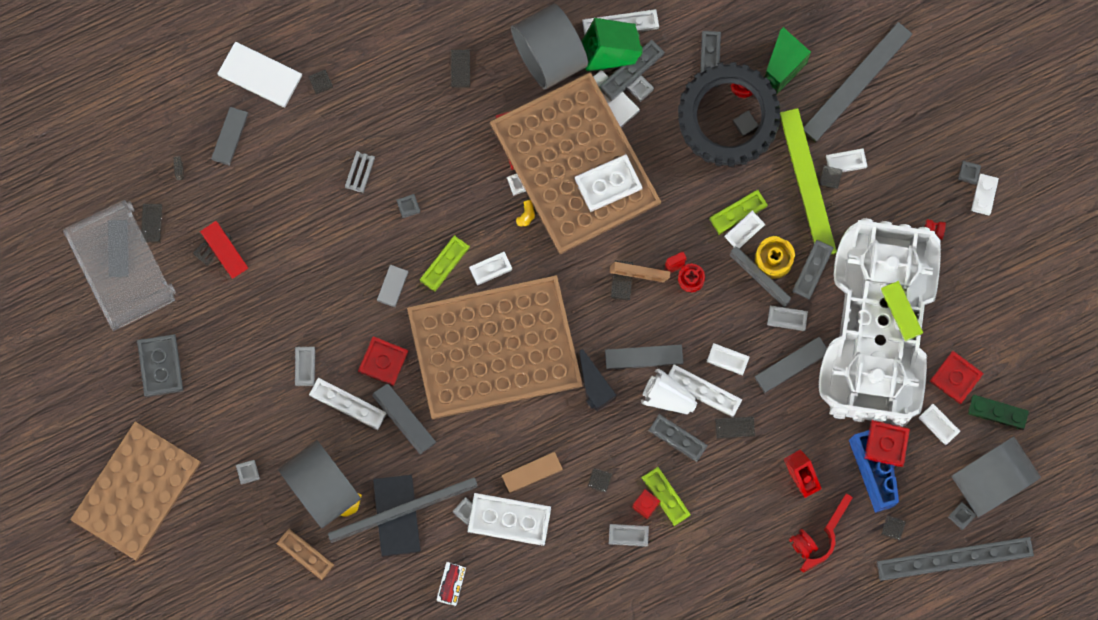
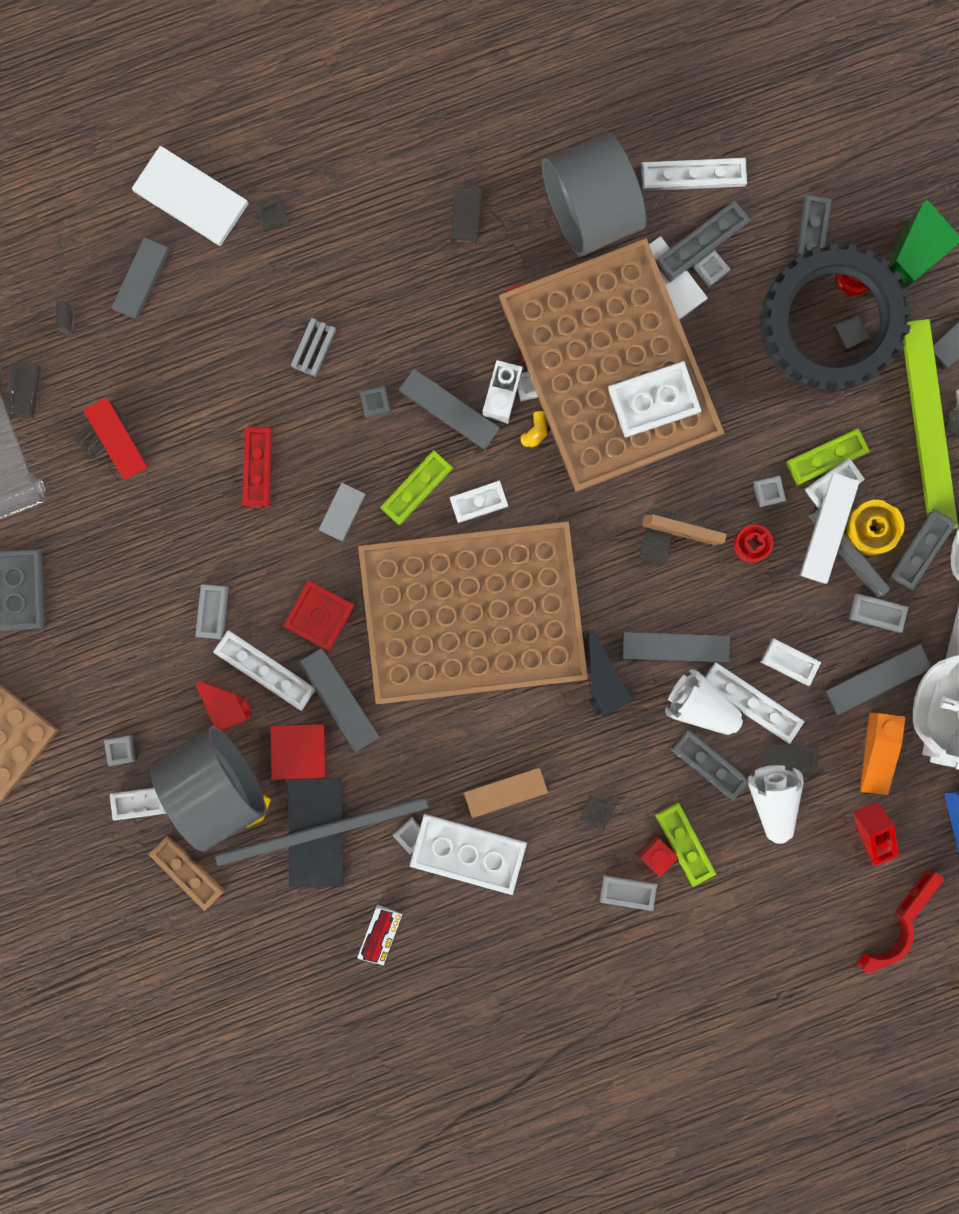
camera: 10 degrees right, 10 degrees up
green slope [581,18,643,71] -> none
red tile [664,252,687,274] -> none
red wheel [789,529,818,560] -> none
none -> white plate [110,788,166,821]
none -> red slope [196,682,252,732]
none -> red tile [242,427,273,507]
none -> red tile [271,724,326,780]
none -> dark grey tile [399,369,500,451]
none -> white slope [483,360,522,424]
none -> white cone [748,765,804,843]
none -> light grey tile [753,476,786,508]
none -> white tile [799,473,860,584]
none -> orange slope [860,713,905,795]

